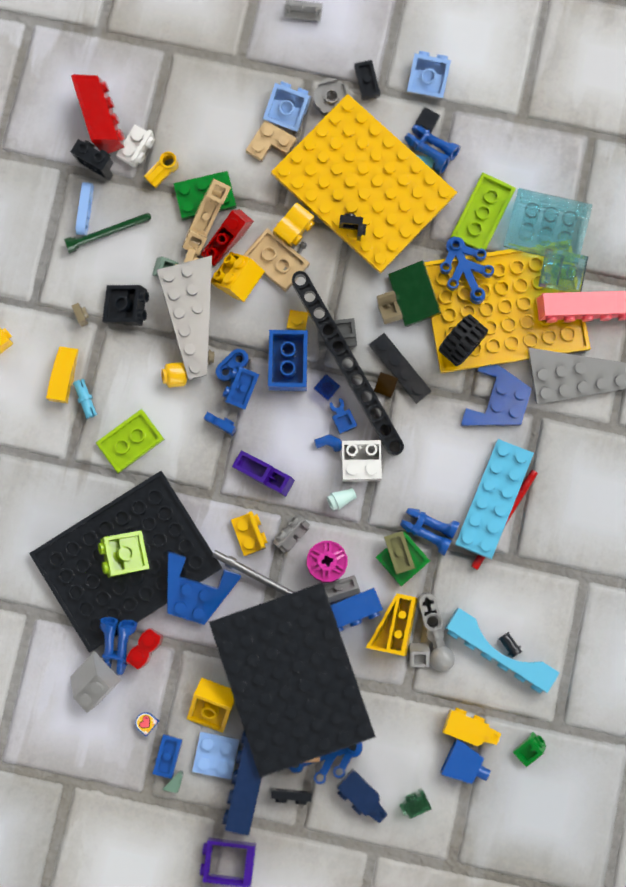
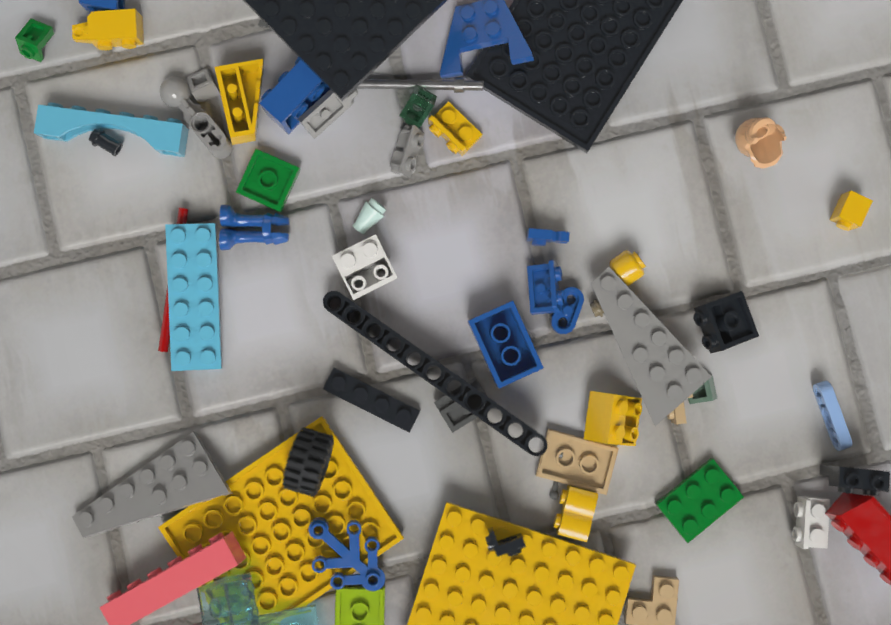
camera: 150 degrees right, 5 degrees up
yellow slope [46,346,79,404] -> none
dark green piece [64,213,151,253] -> none
dark tan plate [71,303,89,327] -> none
medium azure pin [73,379,98,419] -> none
lime tile [95,409,165,474] -> none
plate [98,530,149,578] -> none
yellow piece [144,151,179,188] -> none
tan slope [182,179,231,255] -> none
red slope [201,209,254,266] -> none
dark purple slope [232,450,295,497] -> none
yellow plate [287,310,309,330] -> none
dark pink wheel [307,541,348,583] -> none
clear blue plate [314,374,340,401] -> none
blue arm [314,435,342,452] -> none
blue plate [330,398,357,435] -> none
dark brown slope [374,372,398,398] -> none
dark tan bracket [377,291,403,324] -> none
olive plate [384,531,415,574] -> none
dark green tile [388,260,442,327] -> none
wing [461,364,532,426] -> none
none -> clear green brick [399,84,437,128]
none -> light nougat hair [735,117,786,169]

